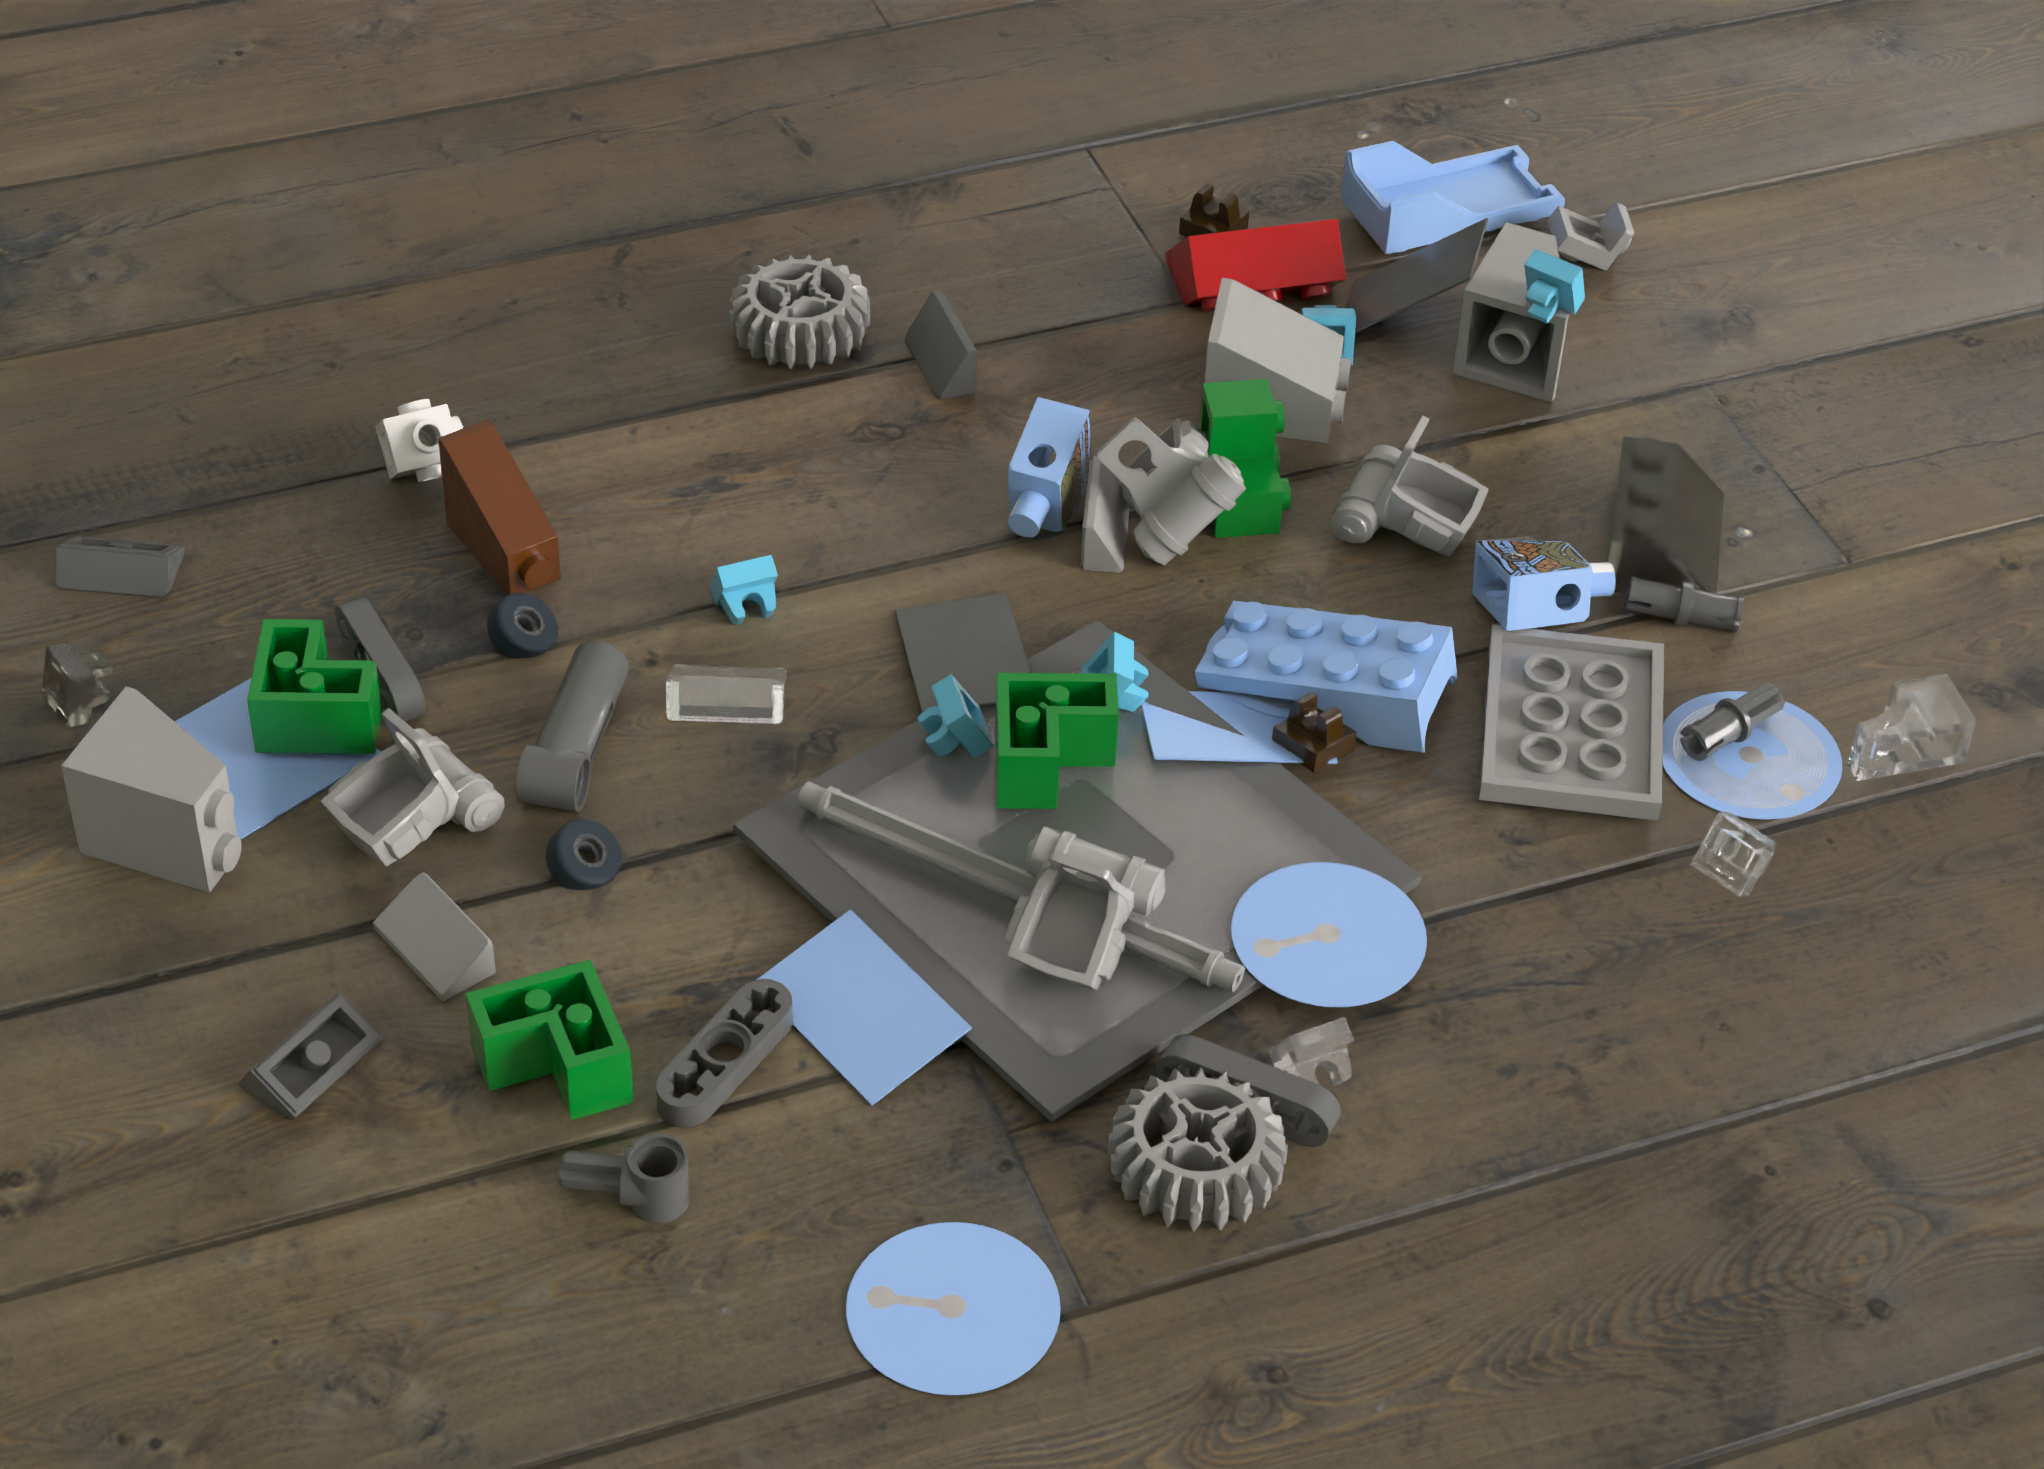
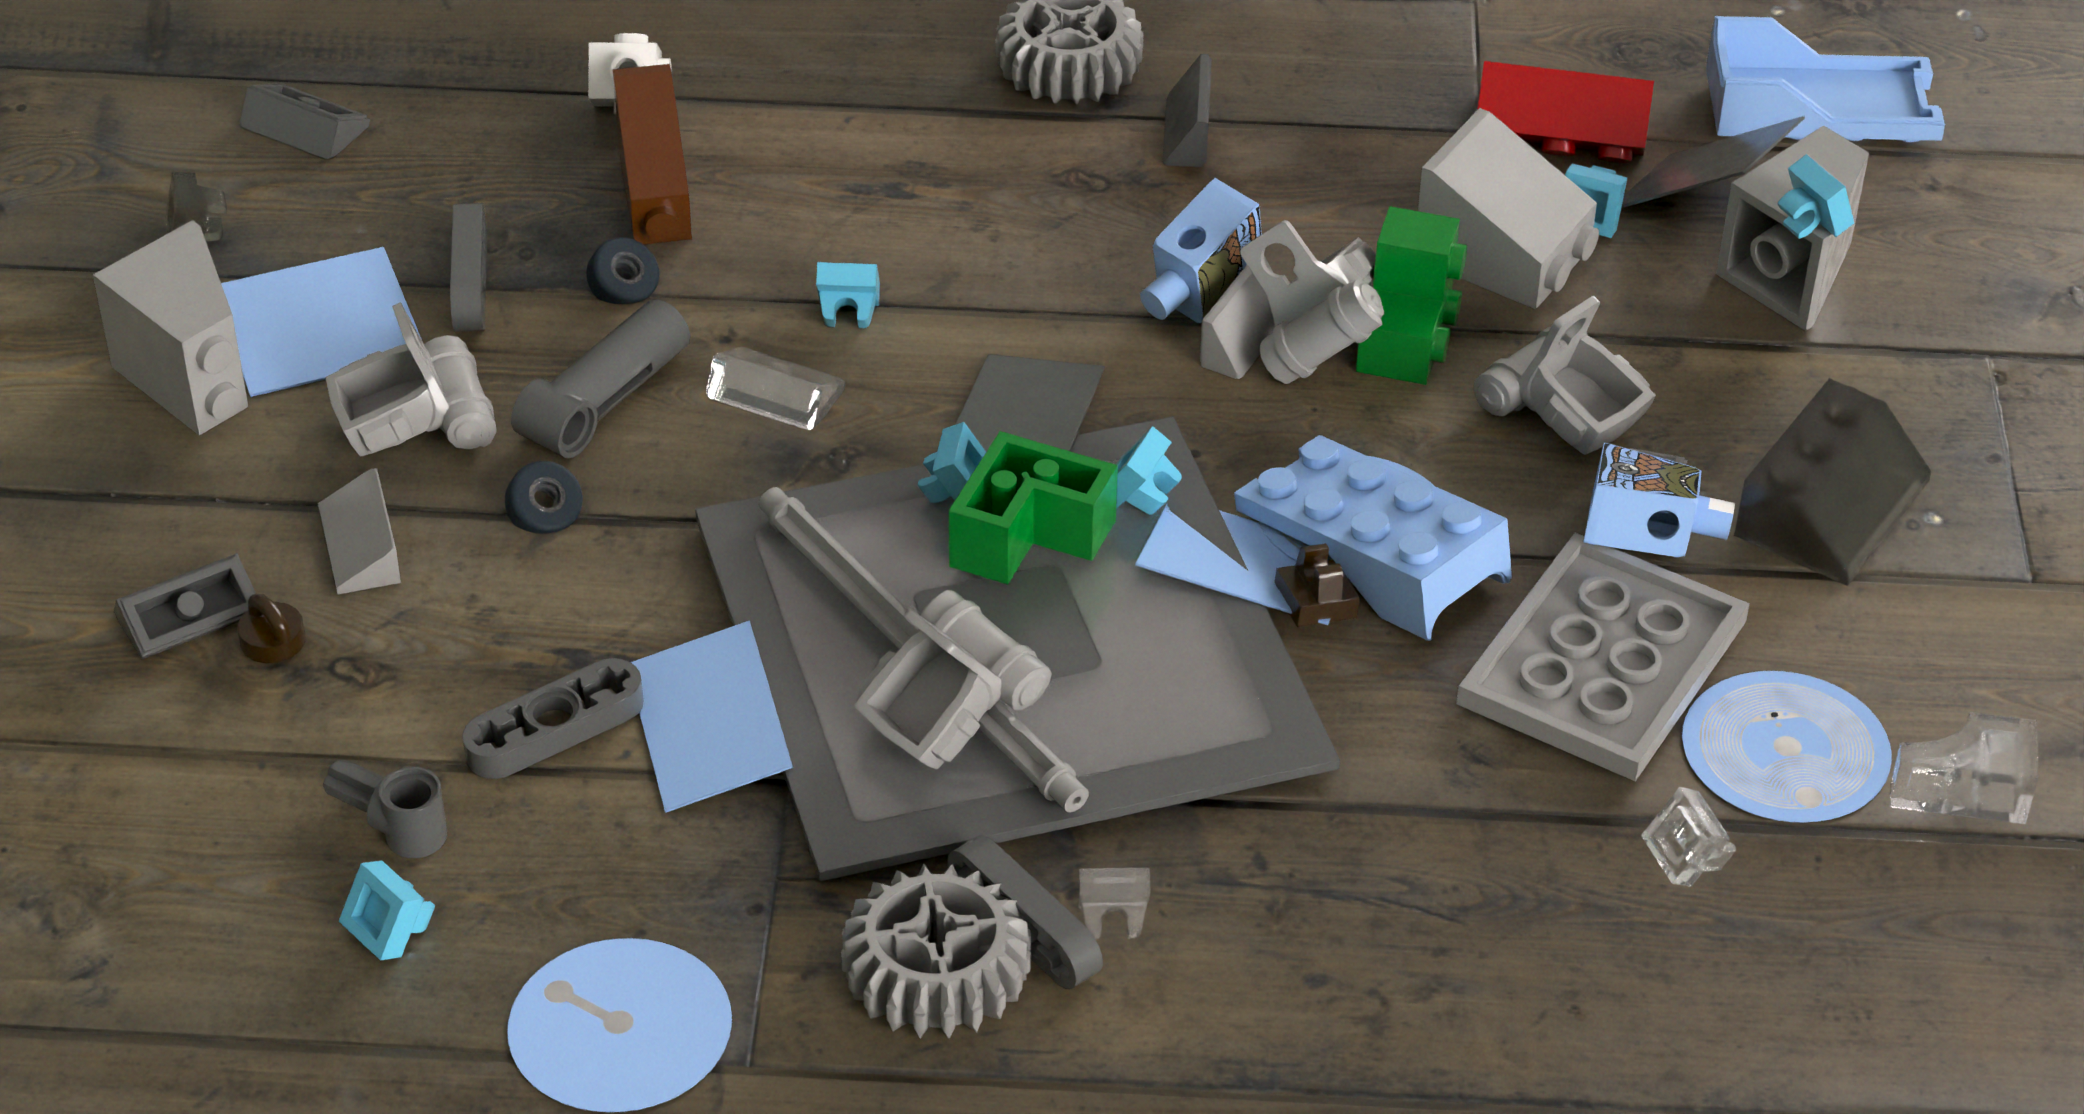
camera: 25 degrees right, 0 degrees up
green brick [247,619,382,754] -> none
green brick [465,959,634,1120] -> none
dark brown tile [1179,184,1249,237] -> none
light blue piece [1231,862,1427,1007] -> none
light grey bracket [1547,202,1634,271] -> none
dark grey pin [1624,576,1744,633] -> none
dark grey axle [1680,682,1785,761] -> none
none -> dark brown tile [238,593,305,664]
none -> medium azure tile [339,860,435,960]

